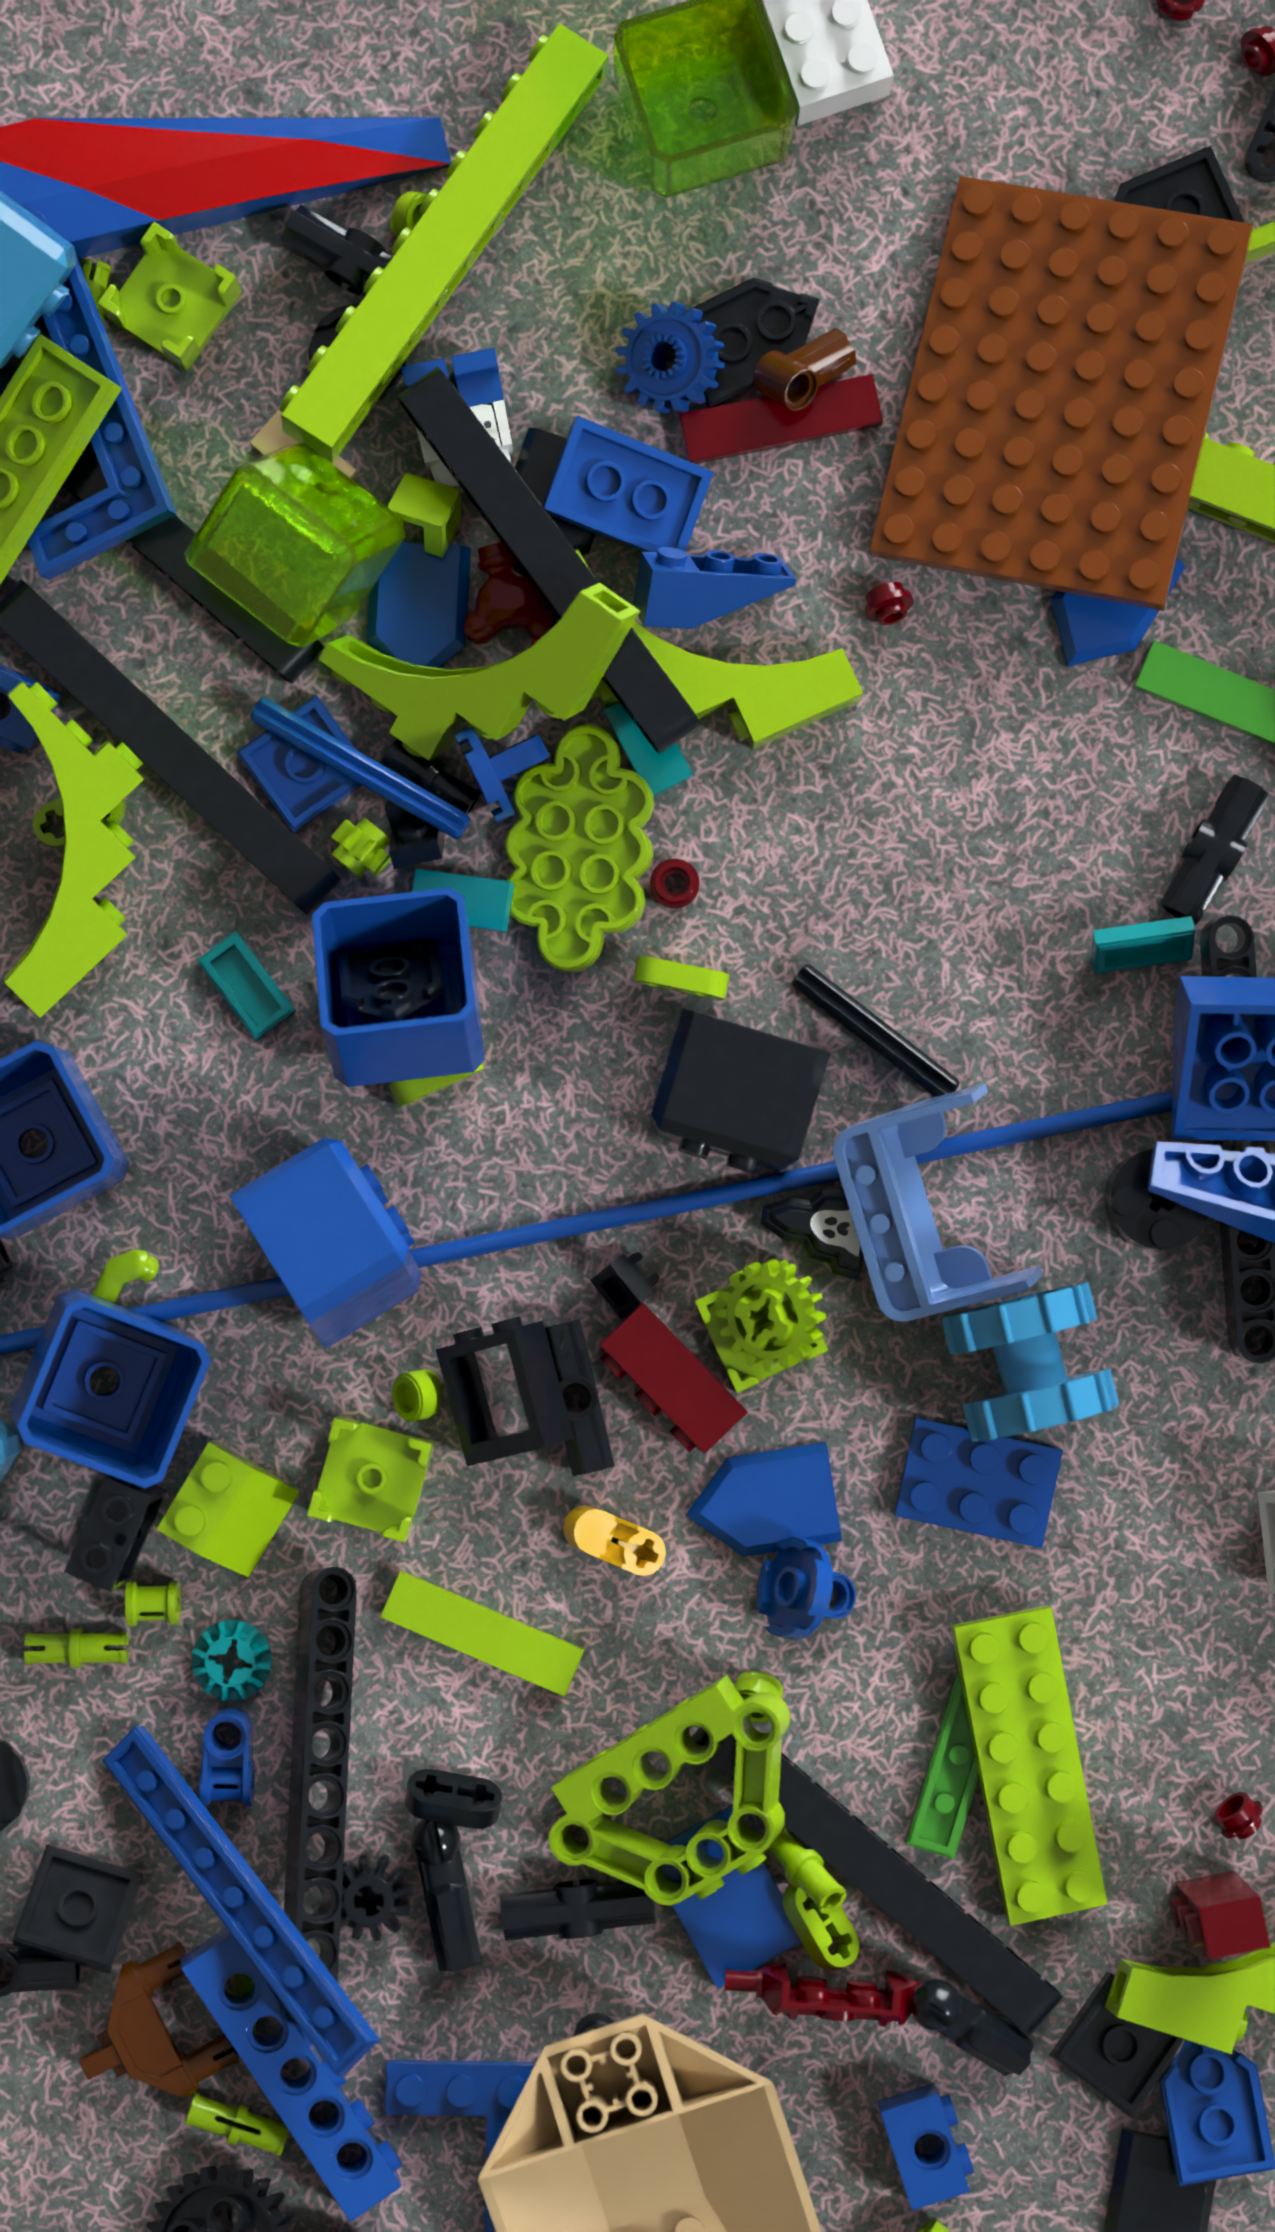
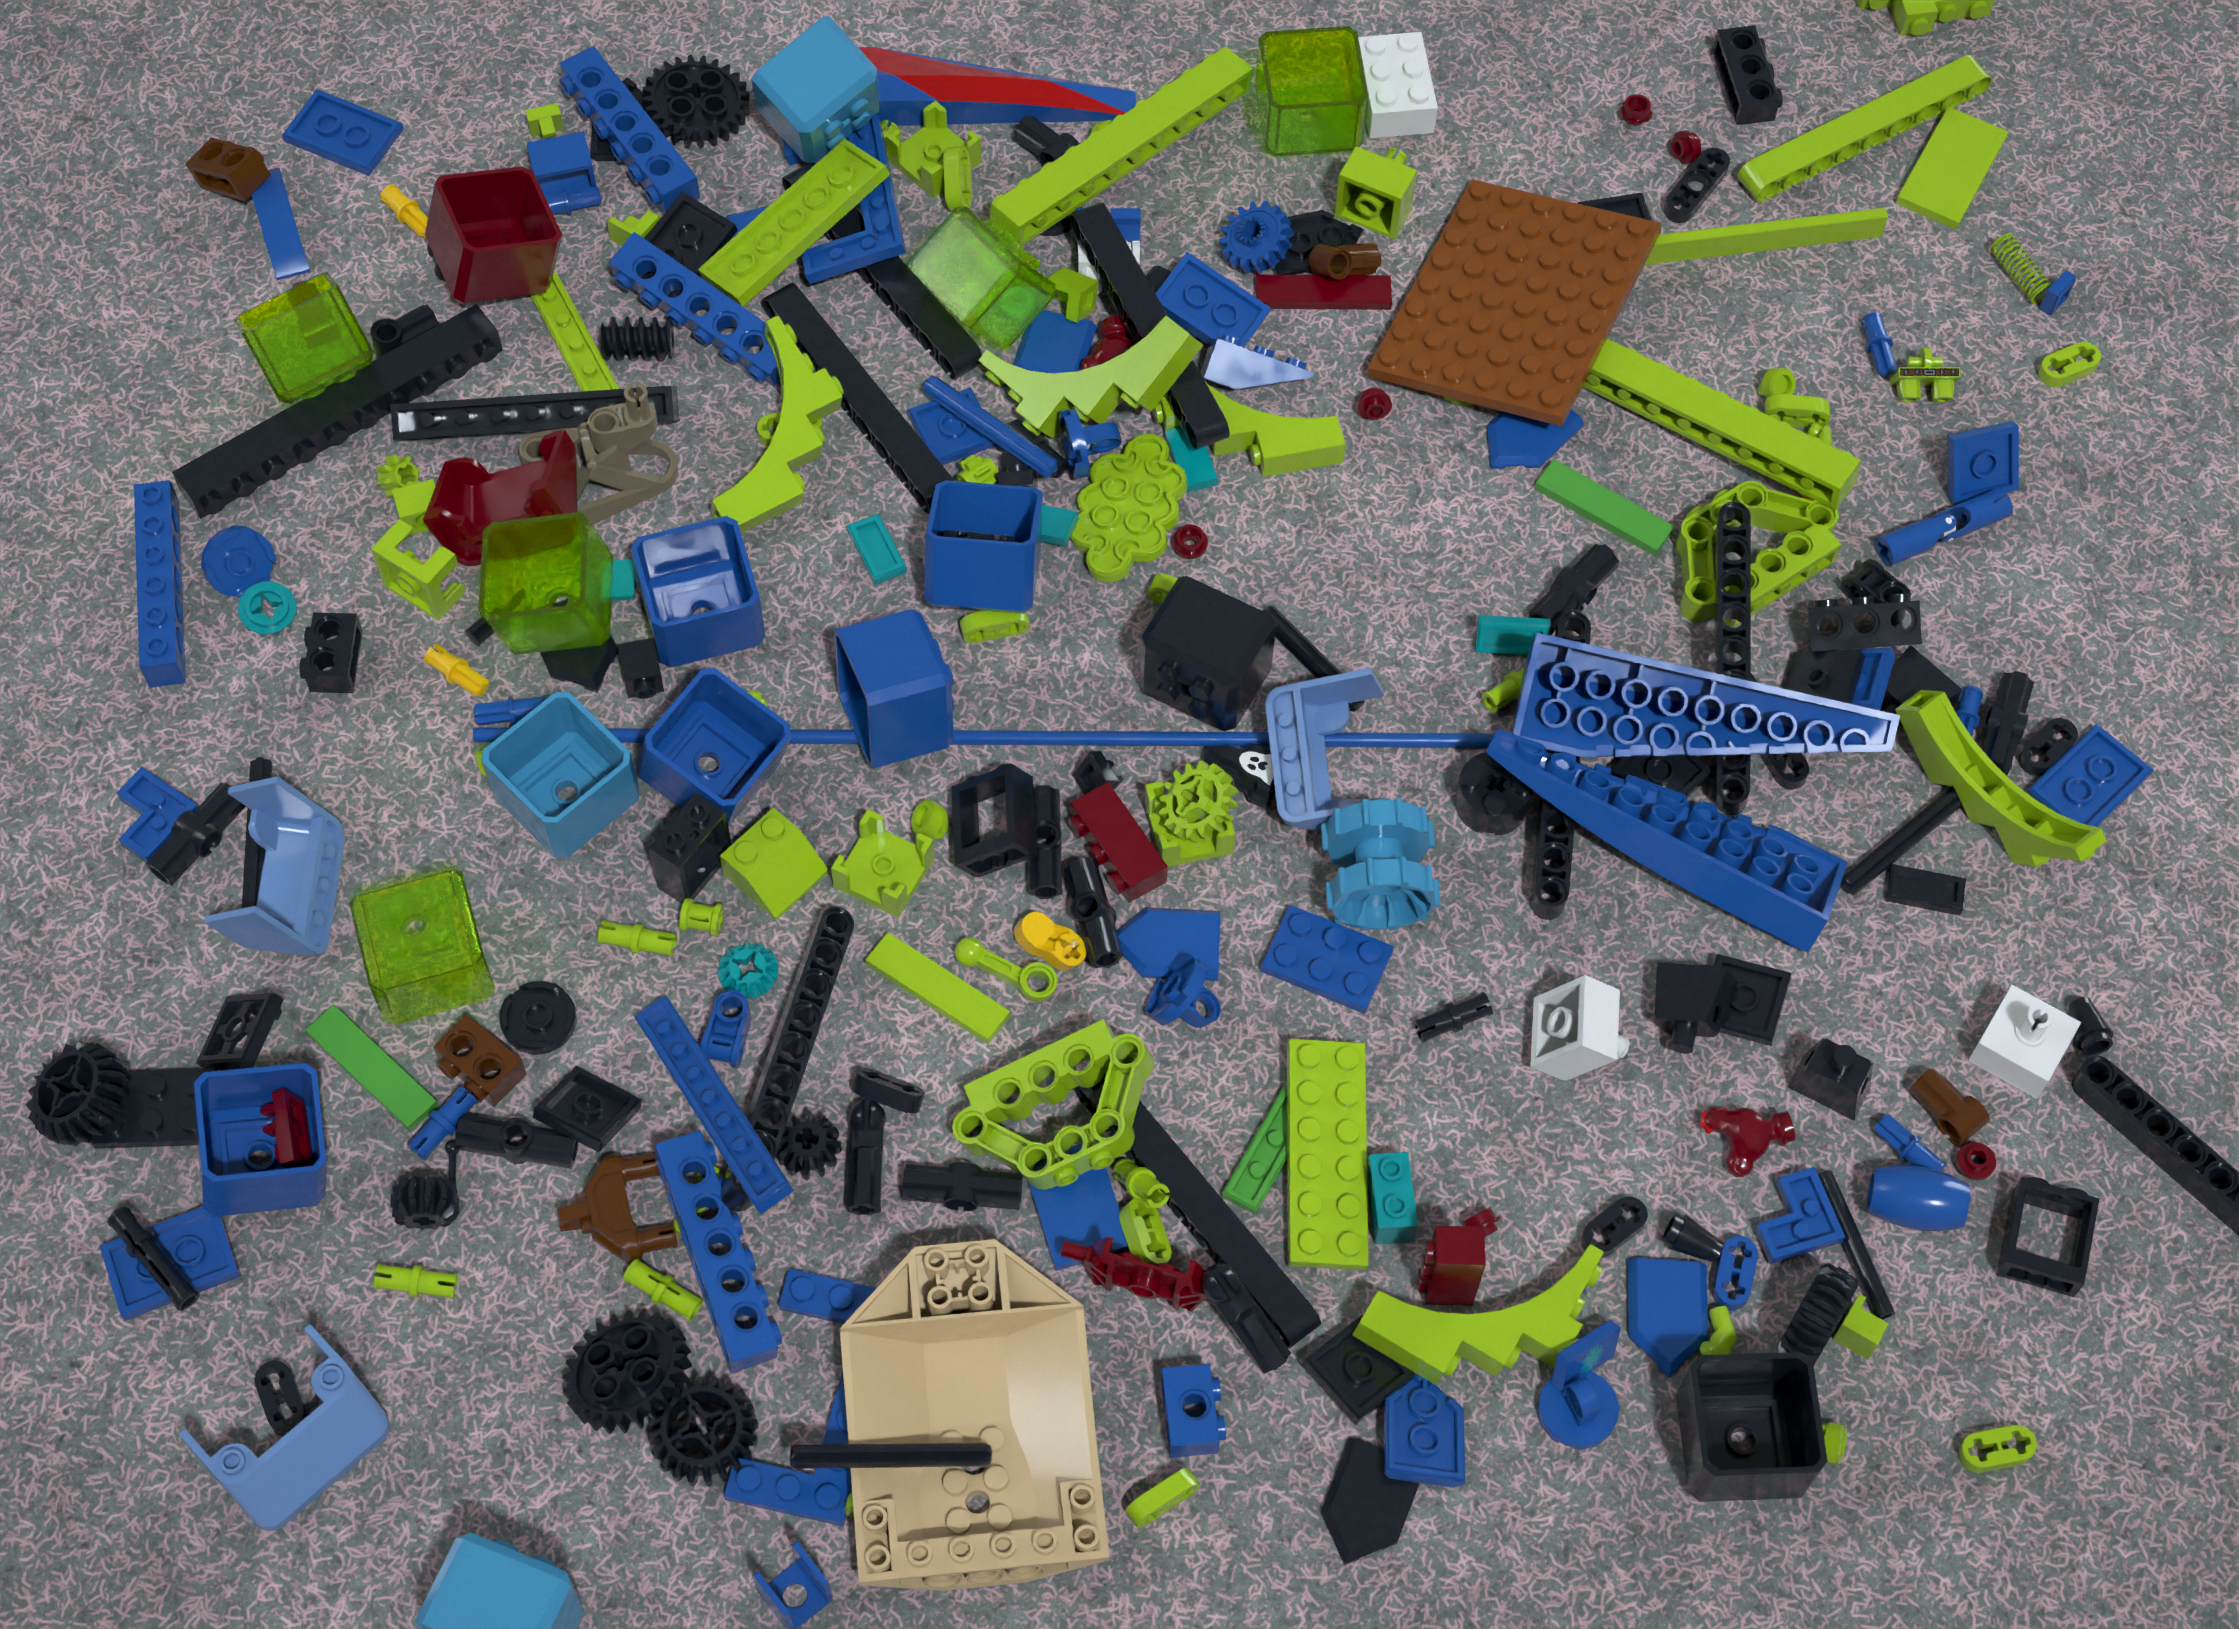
camera: 10 degrees right, 25 degrees down
none -> lime beam [943,146,972,211]
none -> lime piece [955,937,1058,1002]
none -> black piece [1064,857,1124,969]
none -> lime brick [1334,146,1417,240]
none -> teal brick [1367,1152,1418,1244]
none -> black pin [1413,992,1493,1043]
none -> lime pin [1481,667,1525,713]

